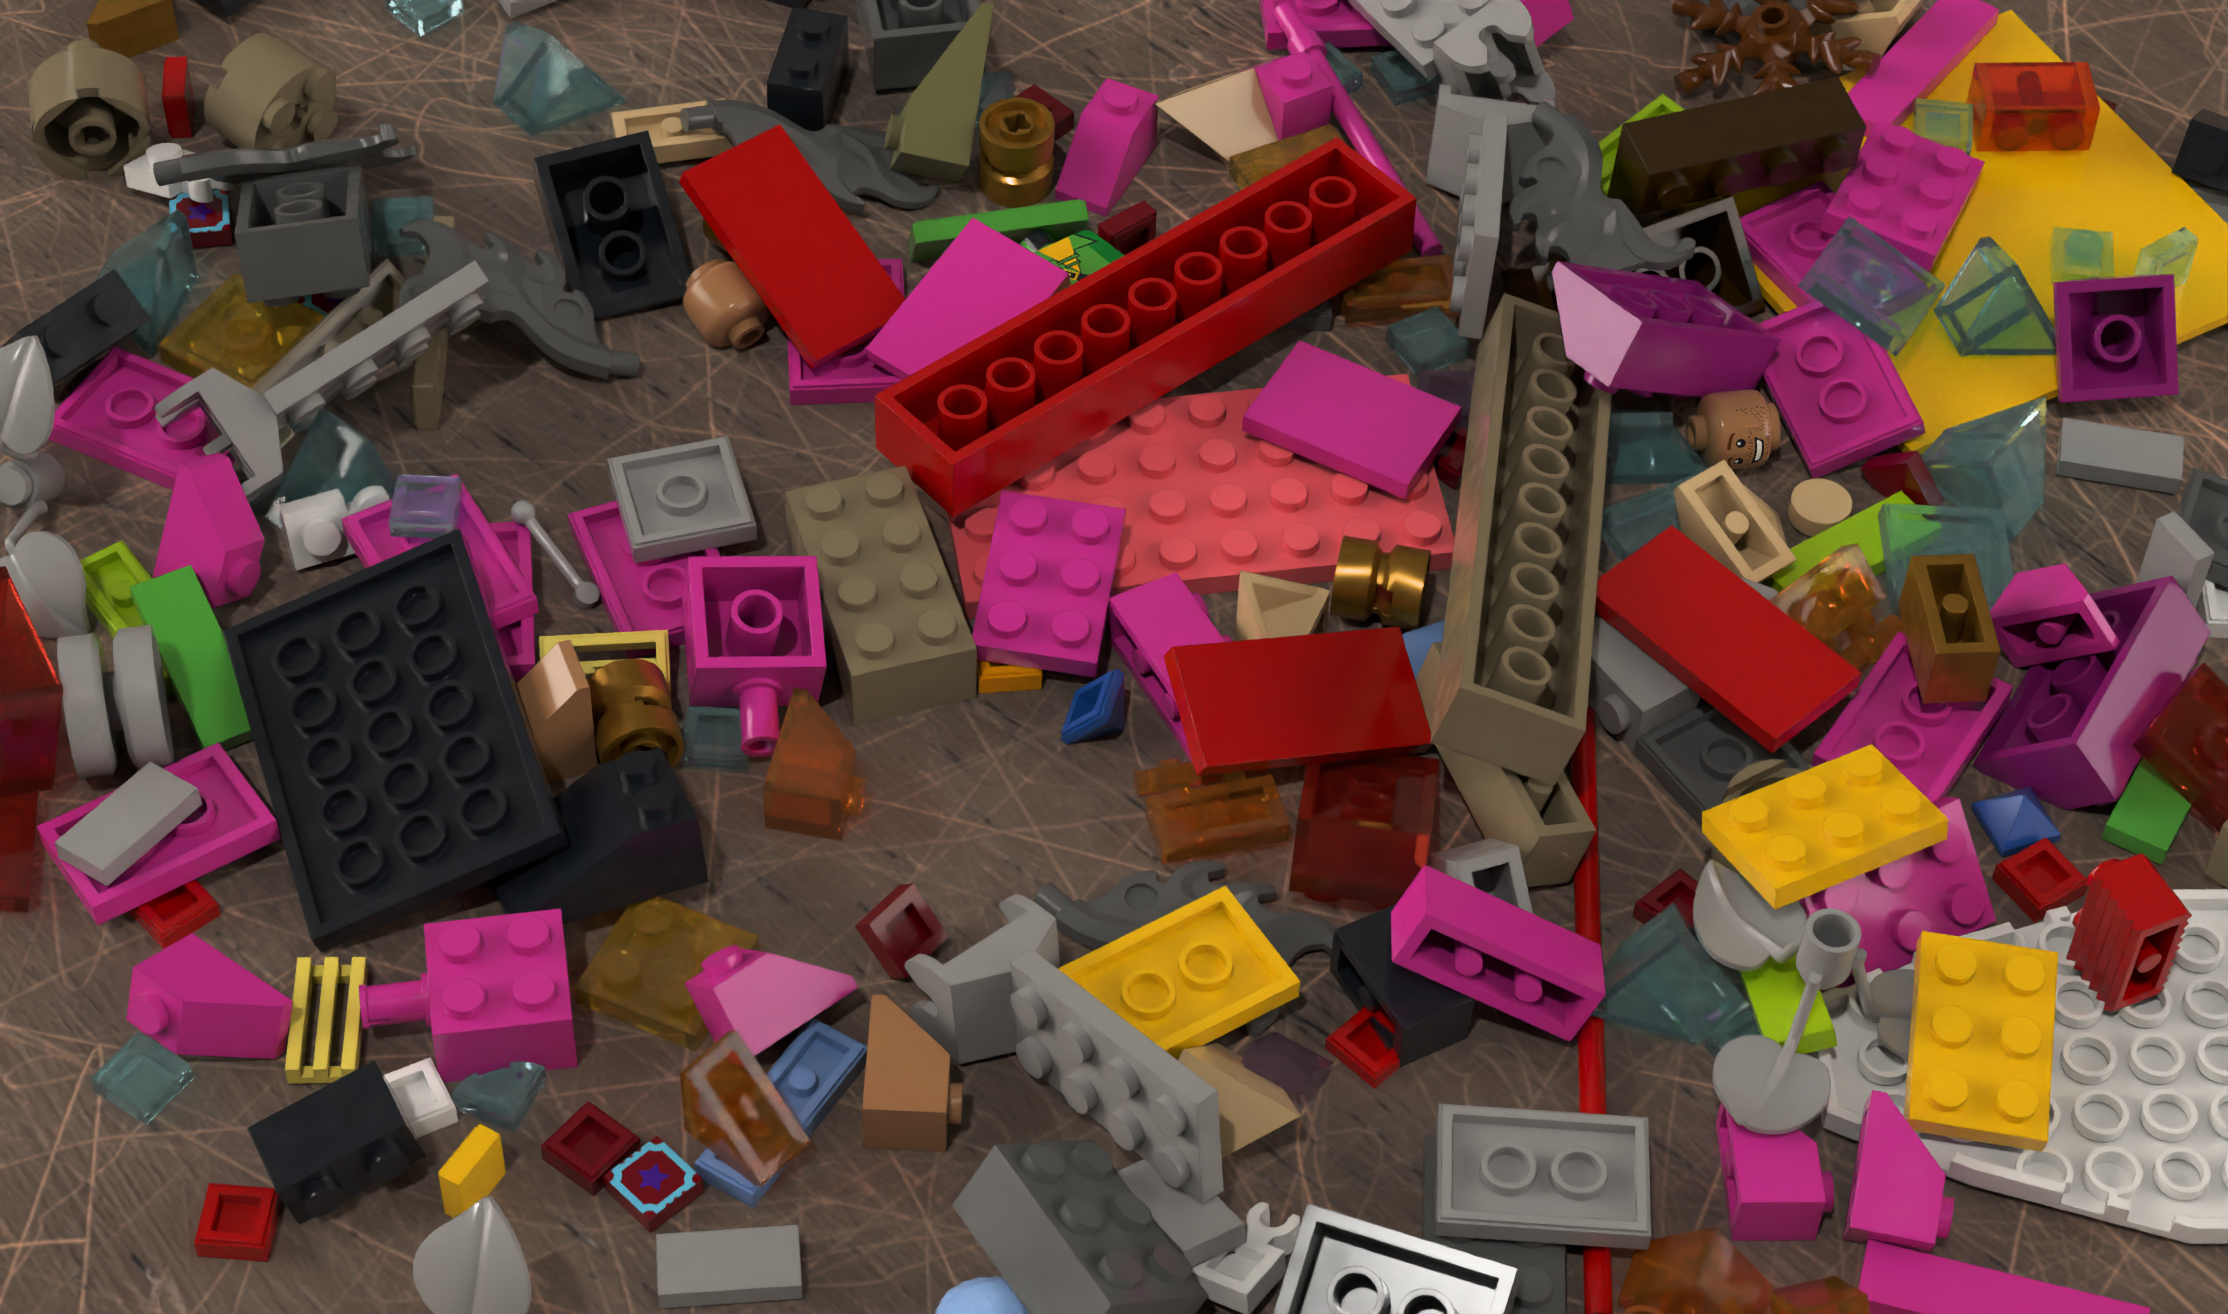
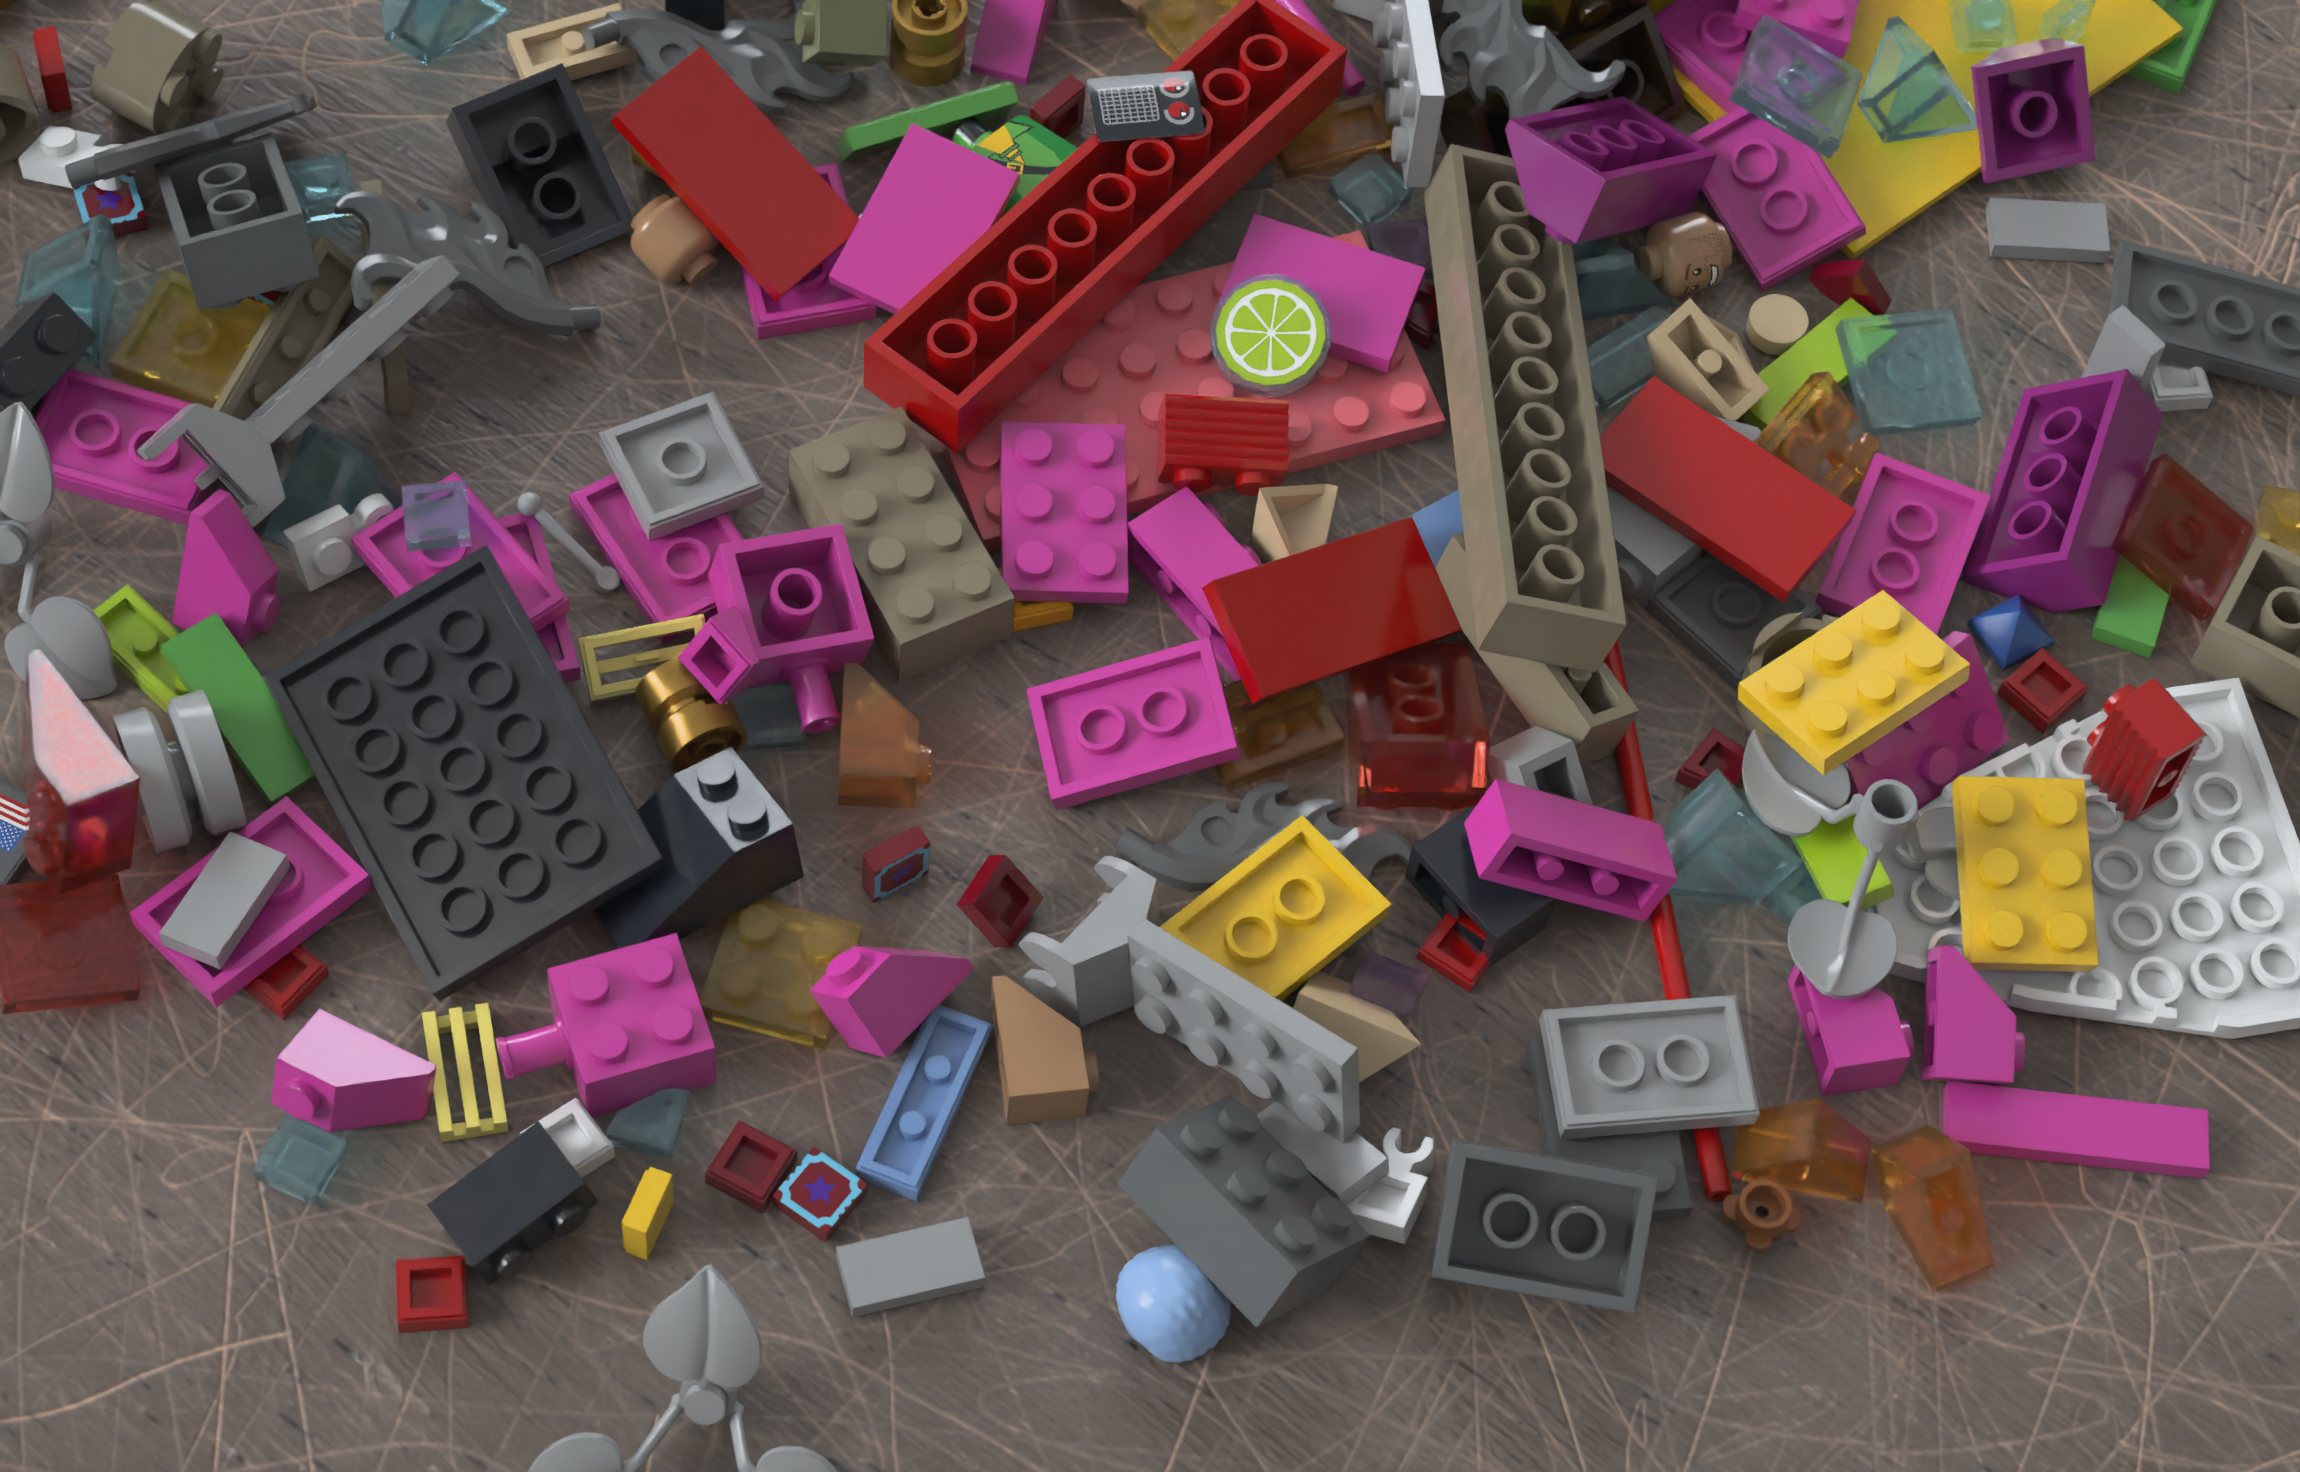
camera: 15 degrees left, 10 degrees up
medium nougat slope [516,639,598,783] -> none
clear orange slope [680,1030,811,1186] -> none
blue slope [1060,669,1124,745] -> none
pearl gold wheel [1330,535,1431,630] -> none
pearl gold brick [1898,554,2001,703] -> none
clear light blue slope [1921,396,2047,544] -> none
dark pink slope [1990,563,2120,668] -> none
none -> dark pink slope [678,606,759,705]
none -> dark red tile [862,826,931,903]
none -> dark pink plate [1026,637,1241,810]
none -> black sticker [1087,71,1204,142]
none -> red brick [1158,394,1289,496]
none -> tile [1210,274,1332,397]

